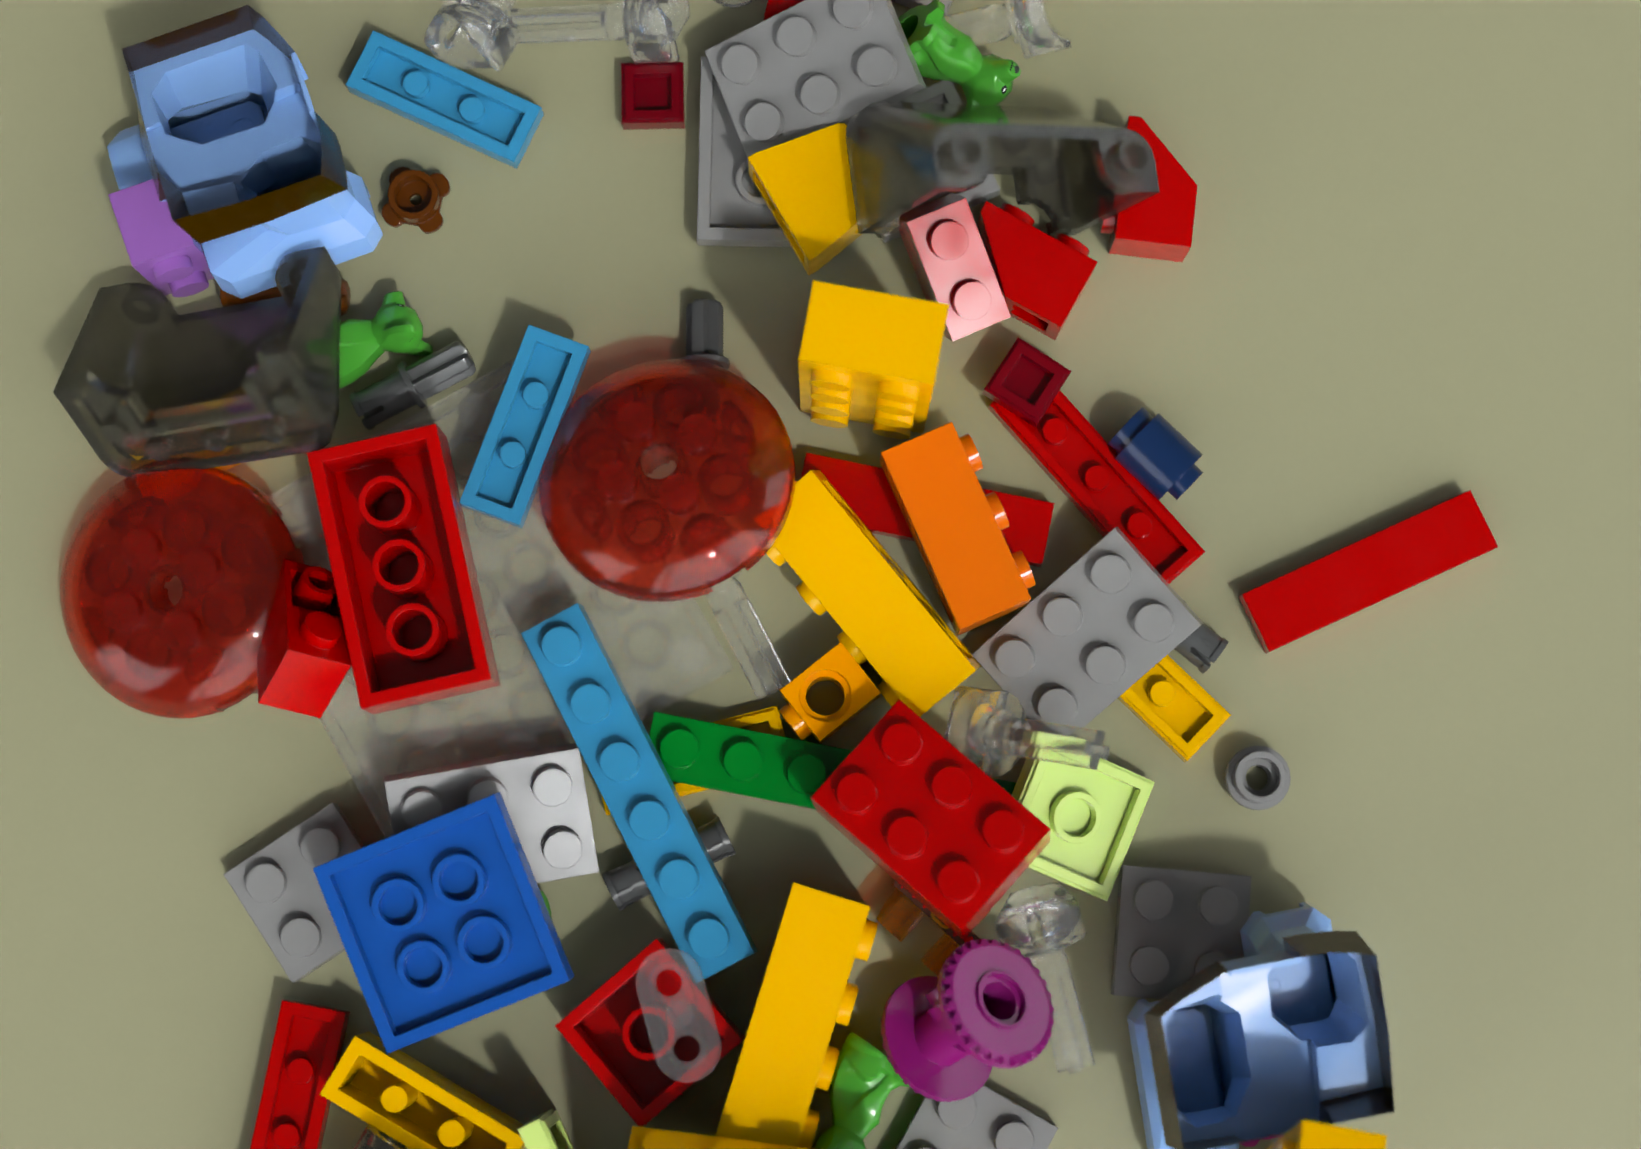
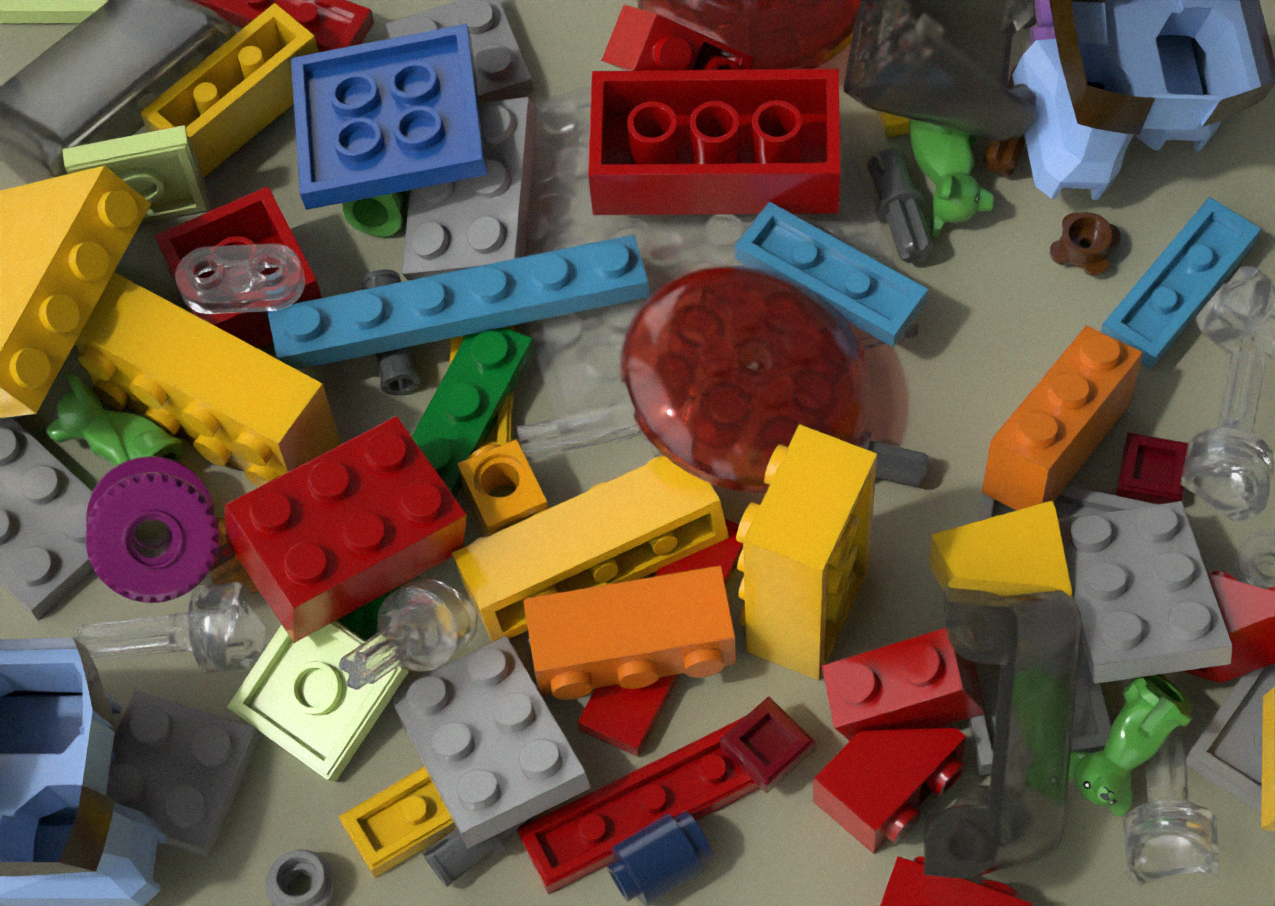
camera: 110 degrees right, 20 degrees down
none -> orange brick [981,325,1143,510]

